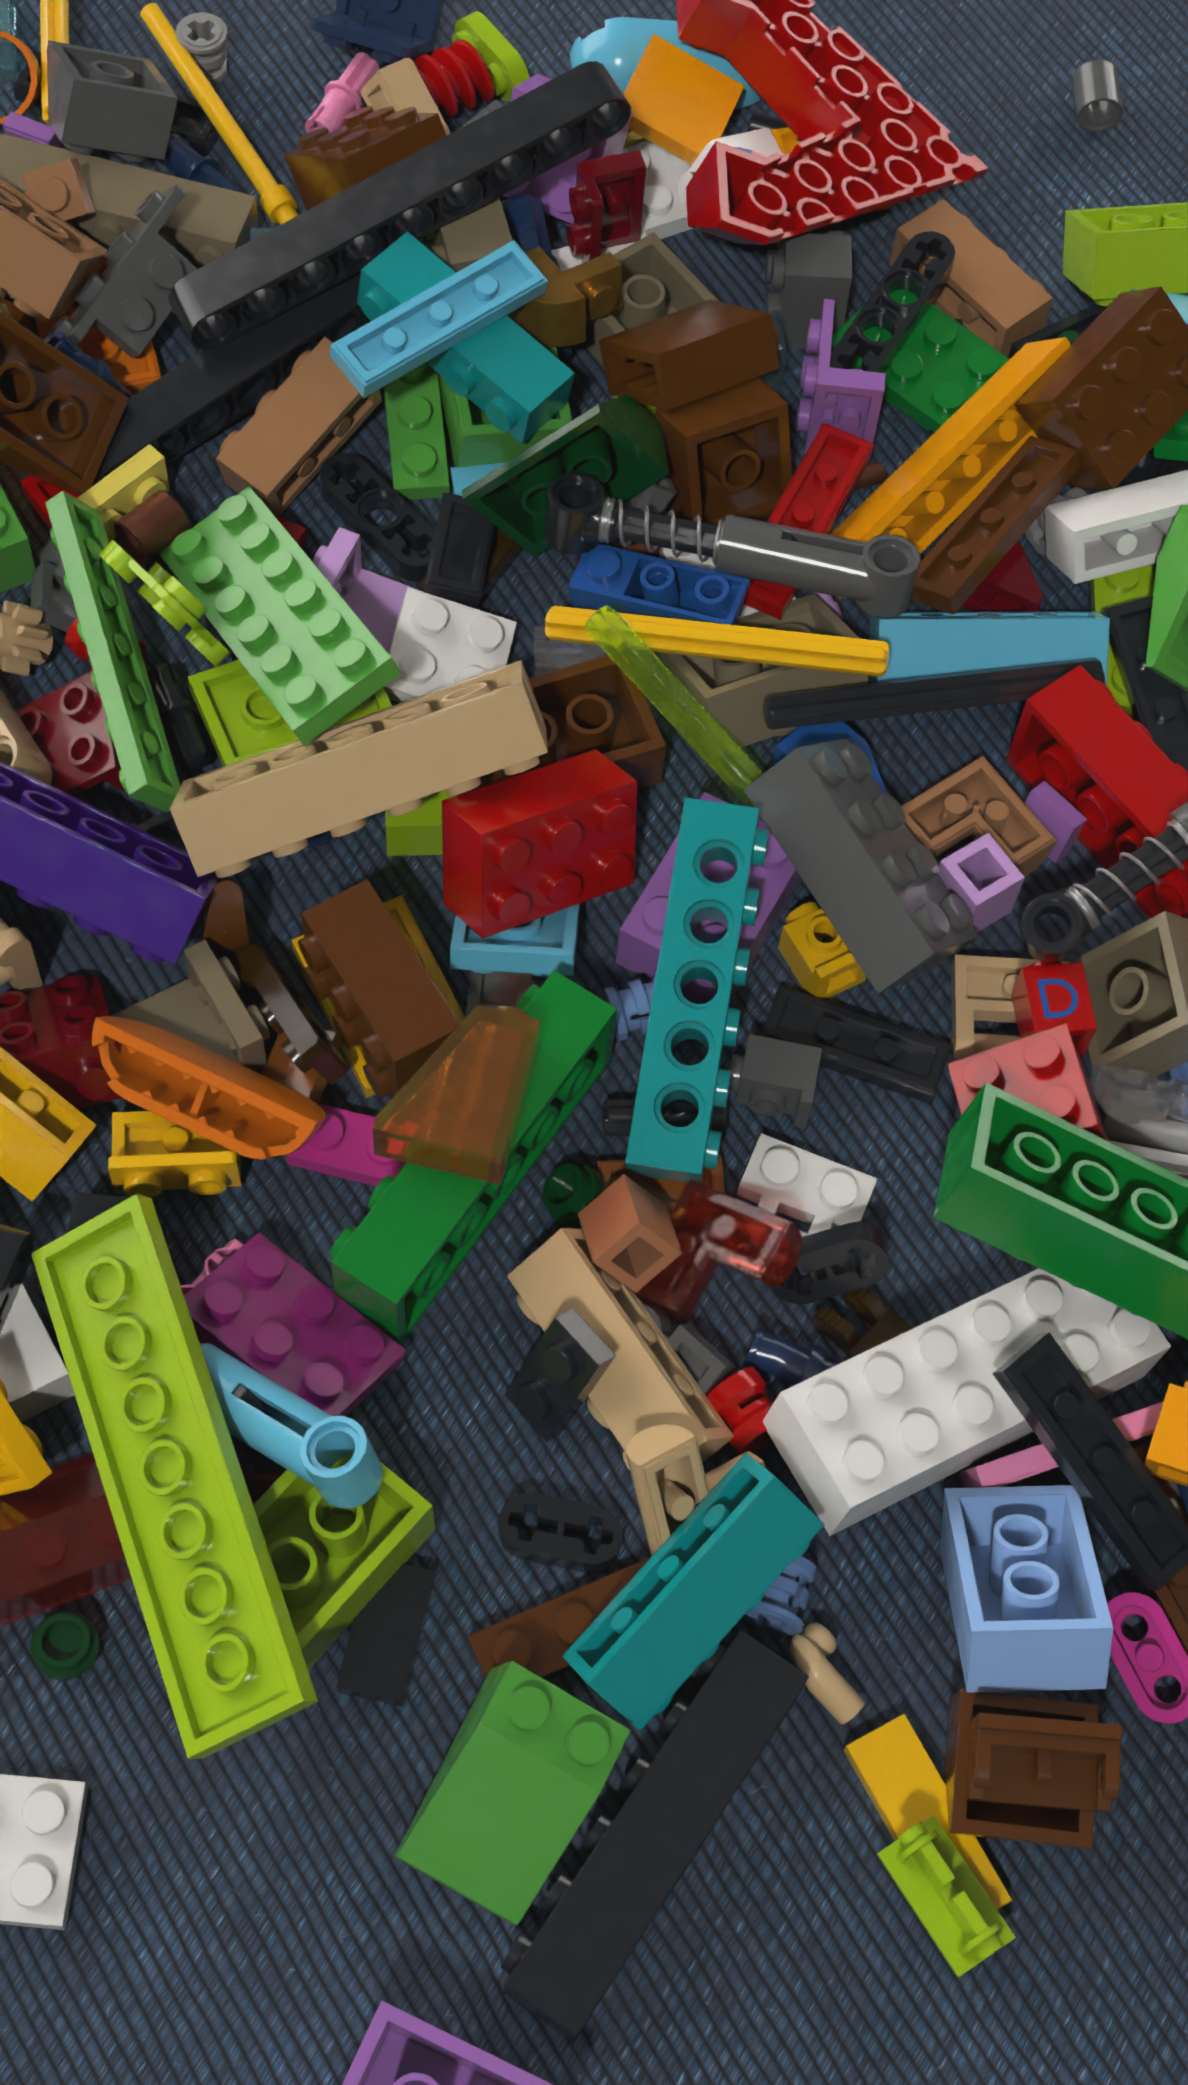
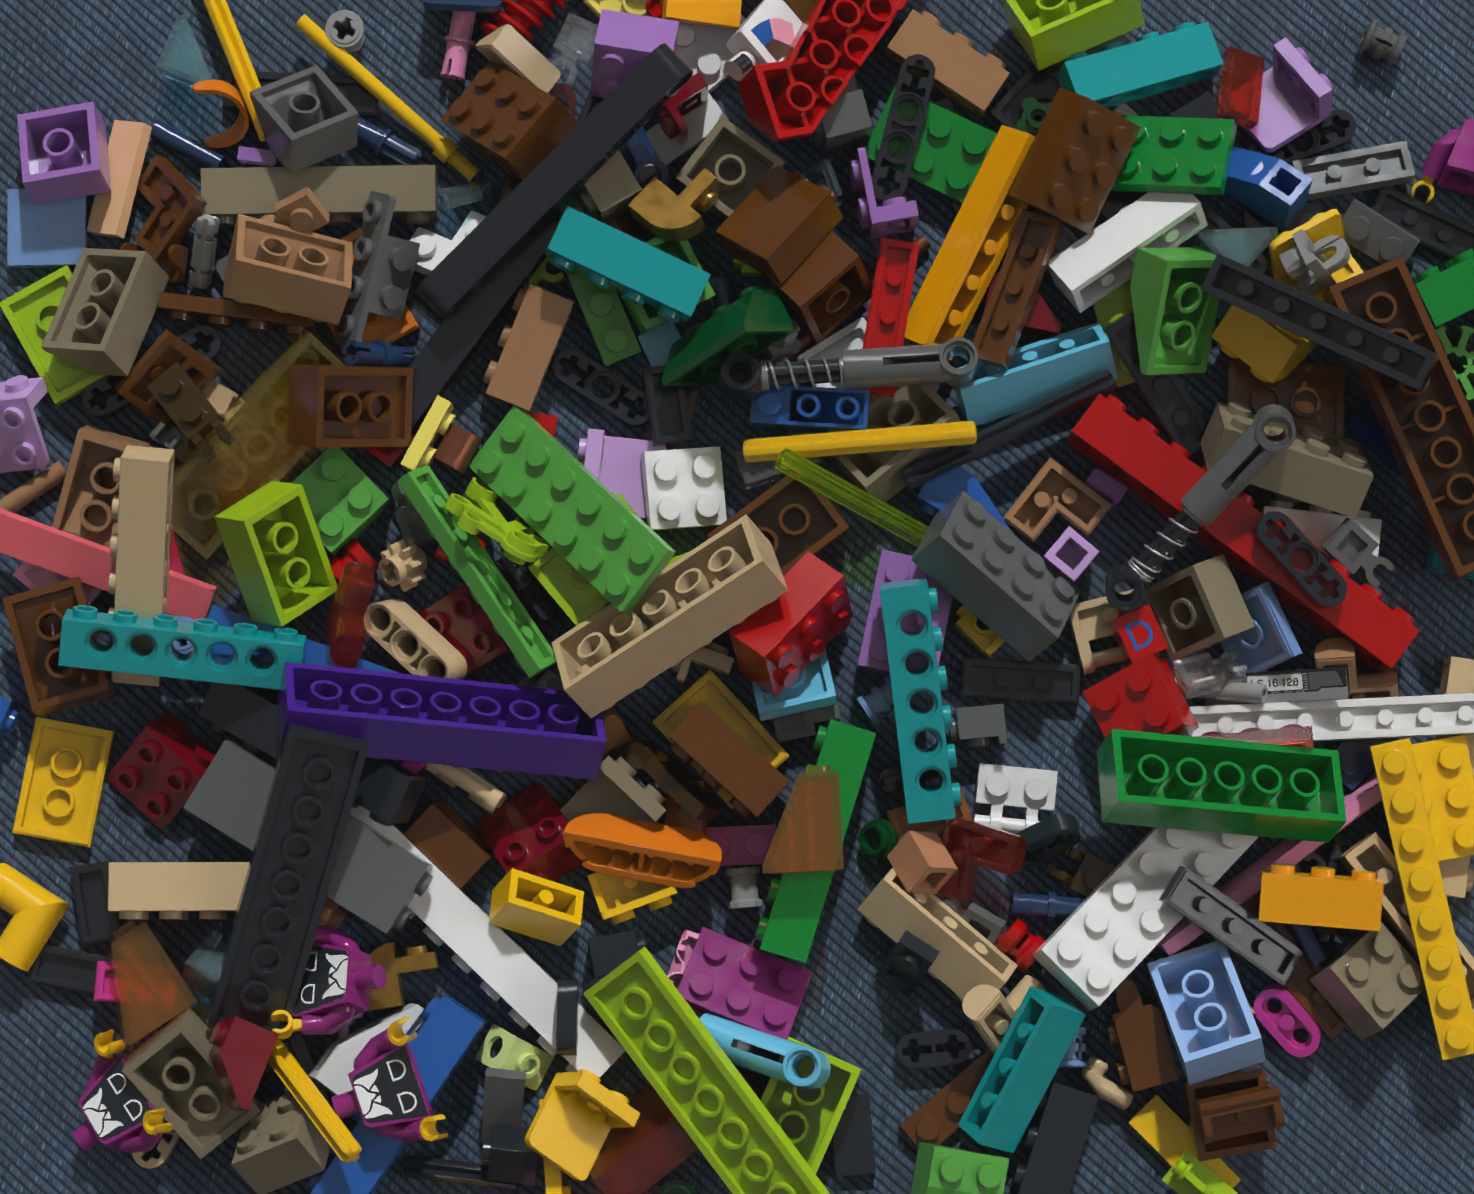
camera: 15 degrees left, 20 degrees up
medium azure tile [329,240,548,398] -> none
none -> tan bracket [672,642,734,684]
none -> light grey bush [725,867,763,909]
none -> reddish brown hinge [1105,978,1179,1092]

